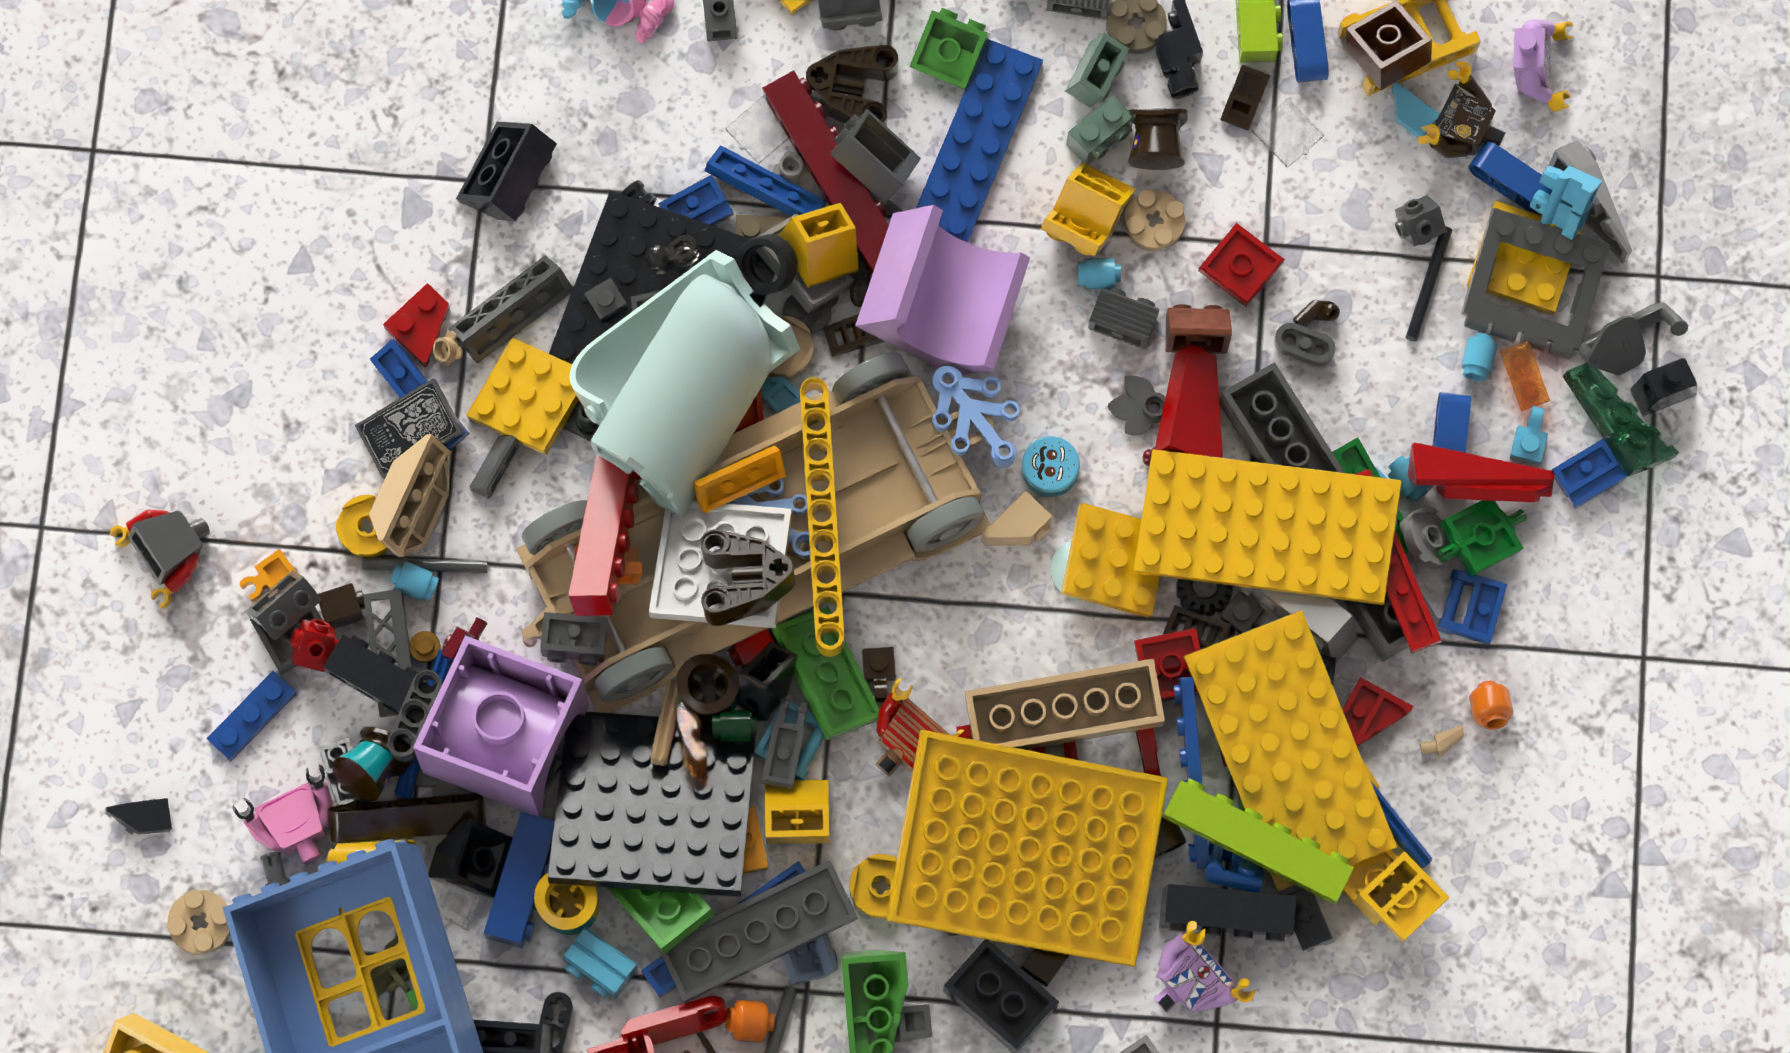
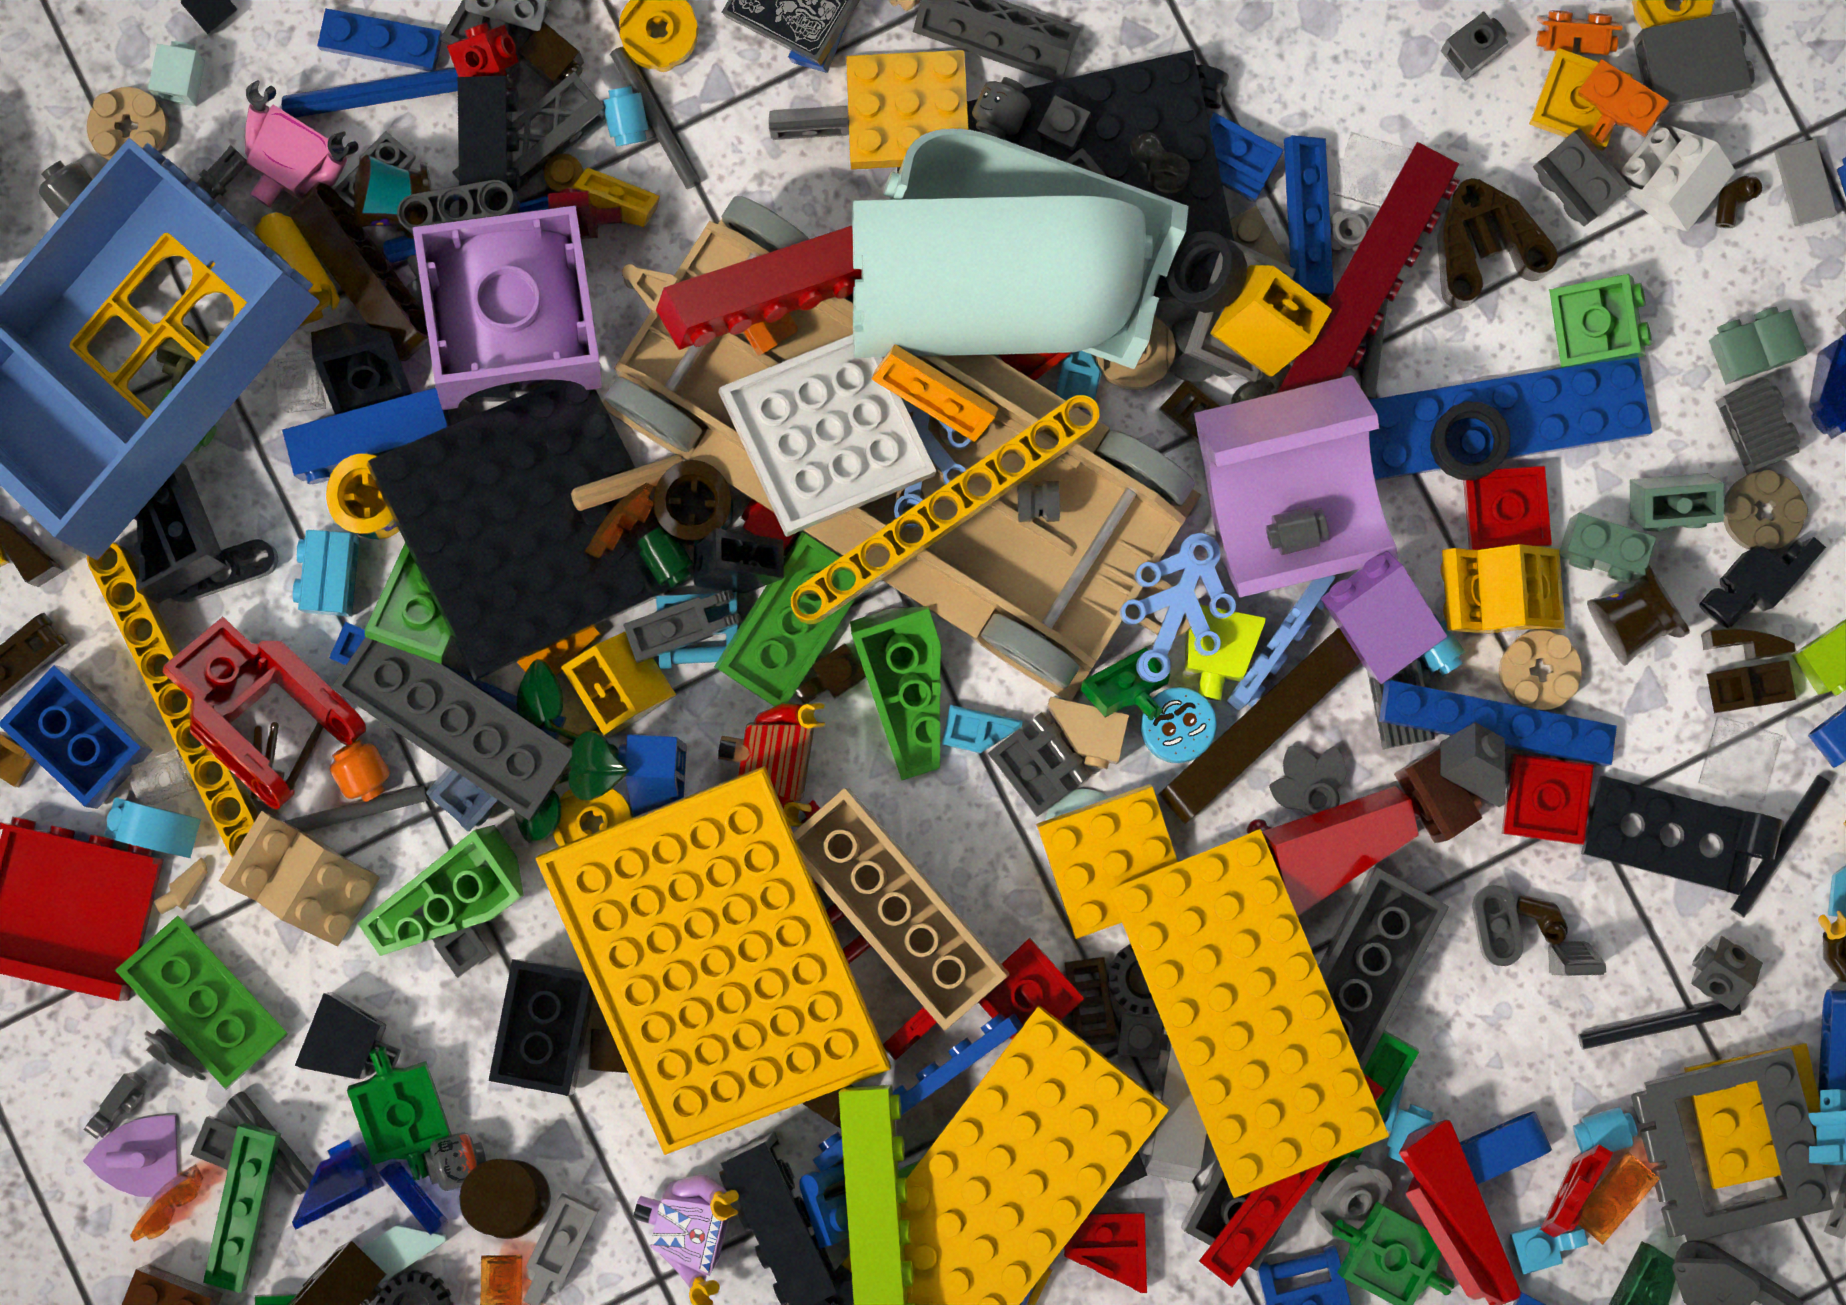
camera: 65 degrees right, 10 degrees up
tan wedge [369,434,450,557] -> none
dark grey bracket [540,612,608,666] -> none
dark brown connector [700,529,796,626] -> none
dark grey window [830,109,921,204] -> none
none -> dark grey head [39,160,93,218]
none -> light aqua brick [148,41,205,107]
none -> blue axle [281,68,458,118]
none -> dark green plant [514,659,629,843]
none -> yellow plate [573,167,660,228]
none -> blue wedge [618,735,687,817]
none -> bright green wedge [850,606,941,780]
none -> medium azure tile [942,705,1023,754]
none -> dark grey head [972,77,1031,140]
none -> dark grey plate [988,712,1091,817]
none -> dark grey wheel [1017,481,1060,522]
none -> green plate [1081,647,1171,720]
none -> dark brown beam [1158,627,1361,824]
none -> neon yellow torso [1185,604,1266,701]
none -> light blue wing [1226,575,1336,711]
none -> dark grey brick [1266,507,1329,555]
none -> medium lavender brick [1320,551,1447,684]
none -> blue plate [1379,680,1617,766]
none -> black tyre [1430,401,1510,481]
none -> dark grey slope [1440,722,1505,807]
none -> red plate [1463,466,1552,550]
none -> red wing [1540,1145,1613,1238]
none -> dark grey slope [1548,941,1606,976]
none -> black hinge [1581,776,1784,895]
none -> dark brown slope [1701,629,1796,660]
none -> black bar [1730,775,1831,918]

